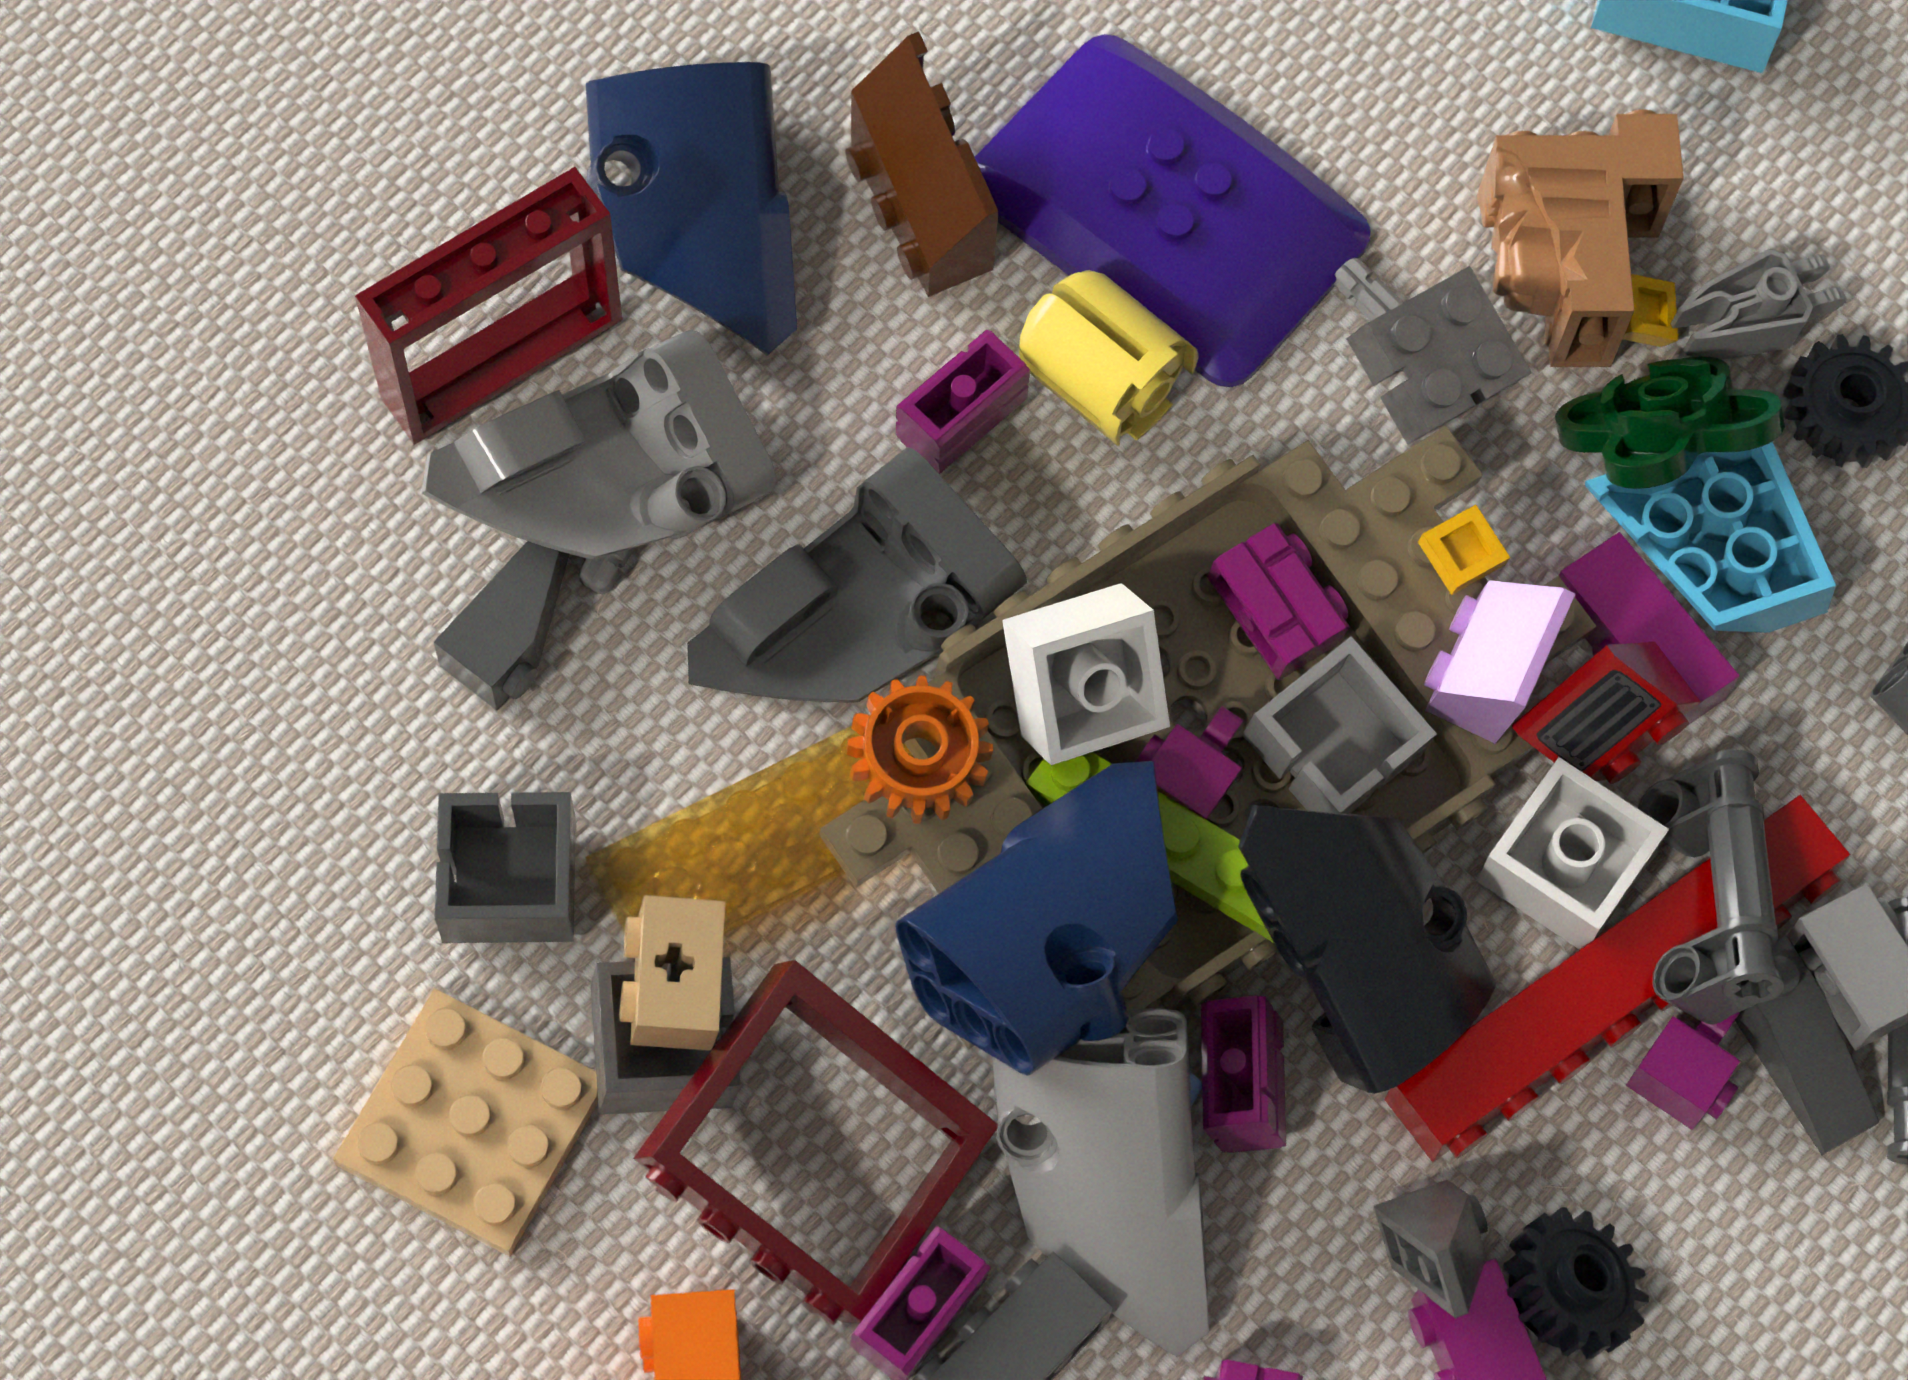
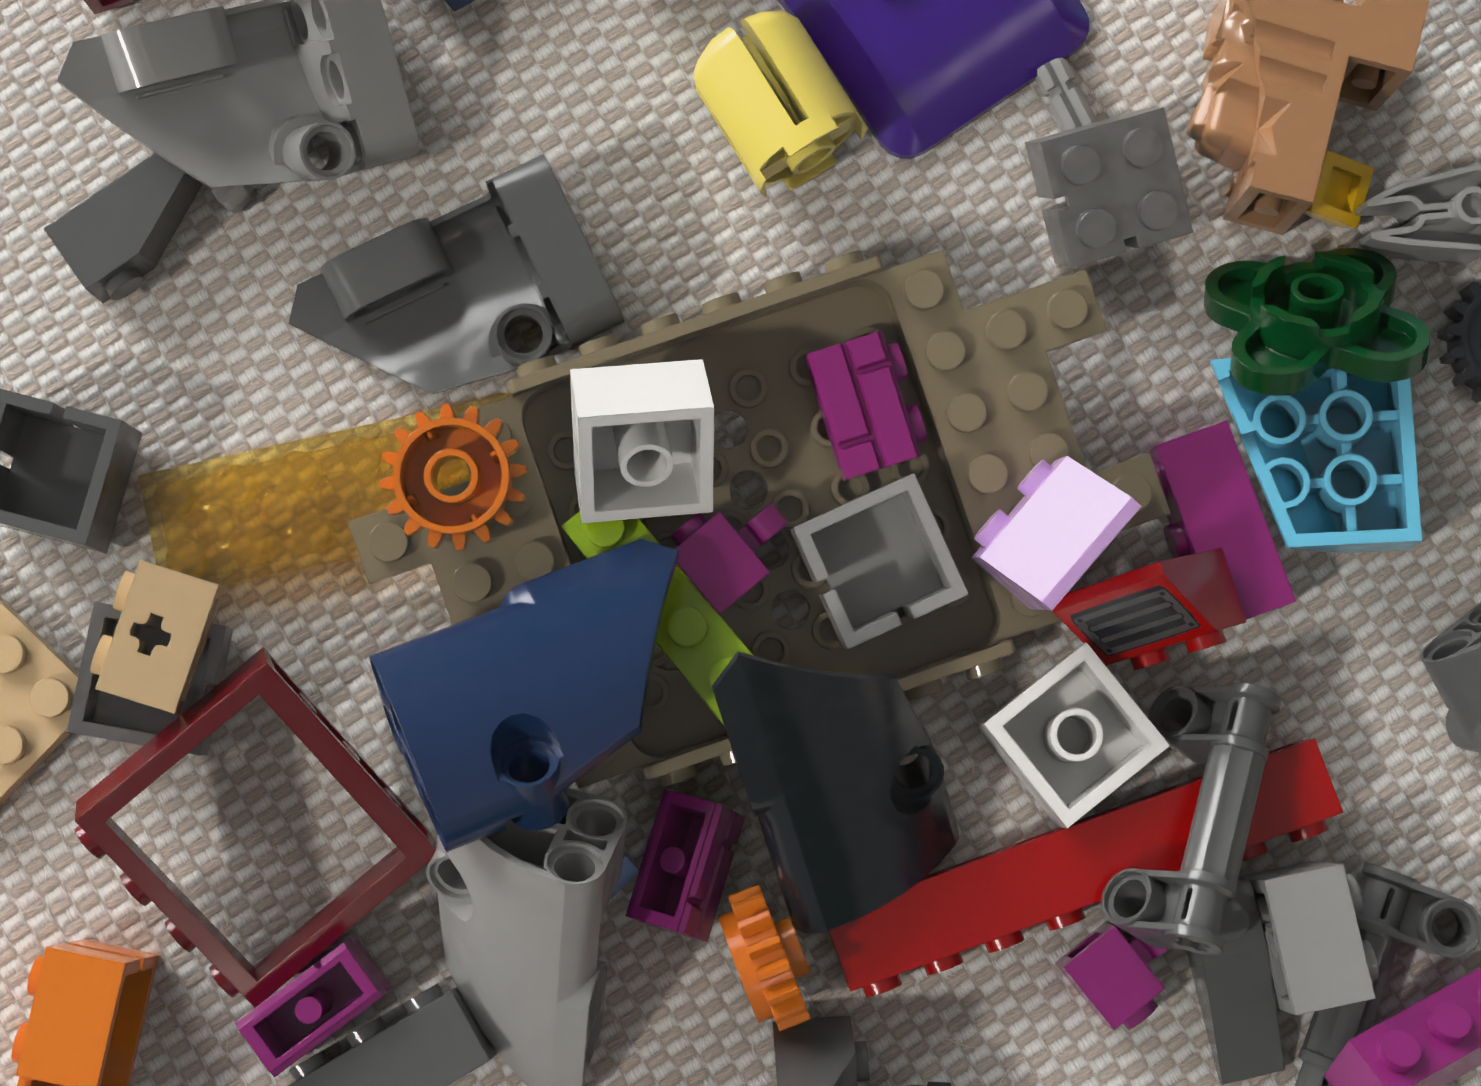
camera: 20 degrees right, 15 degrees up
magenta brick [895,329,1030,475] -> none
yellow plate [1418,504,1510,595] -> none
none -> orange gear [718,884,811,1032]

